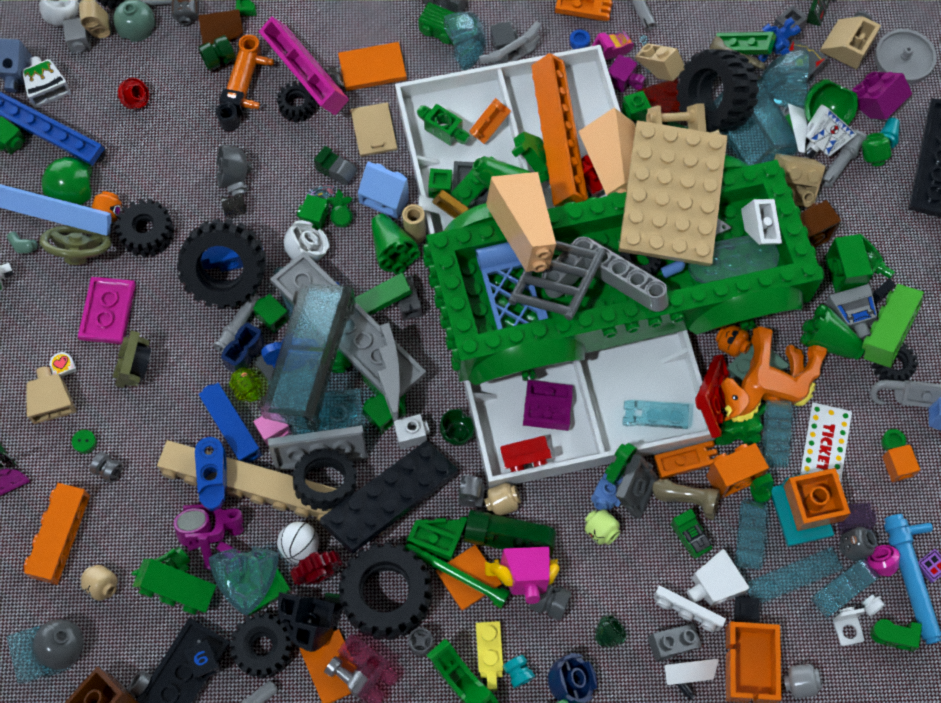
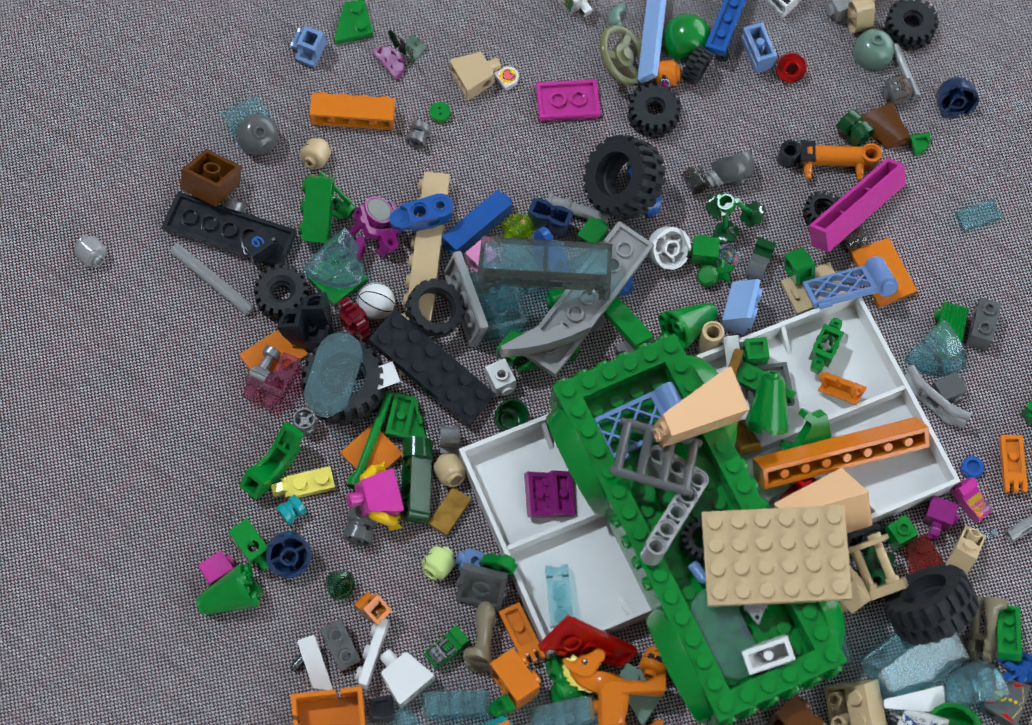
camera: 75 degrees right, 0 degrees up
olive piece [112,330,151,388] -> none
red bracket [500,436,552,472] -> none
none -> clear light blue tile [304,333,363,417]
none -> orange leg [354,592,392,625]
none -> white sticker [377,361,400,389]
none -> pearl gold tile [428,487,471,537]
none -> black tyre [680,45,713,86]
none -> dark green plant [705,192,766,244]
none -> medium blue brick [741,22,777,73]
none -> green brick [784,247,815,285]
none -> medium blue piece [802,256,898,309]

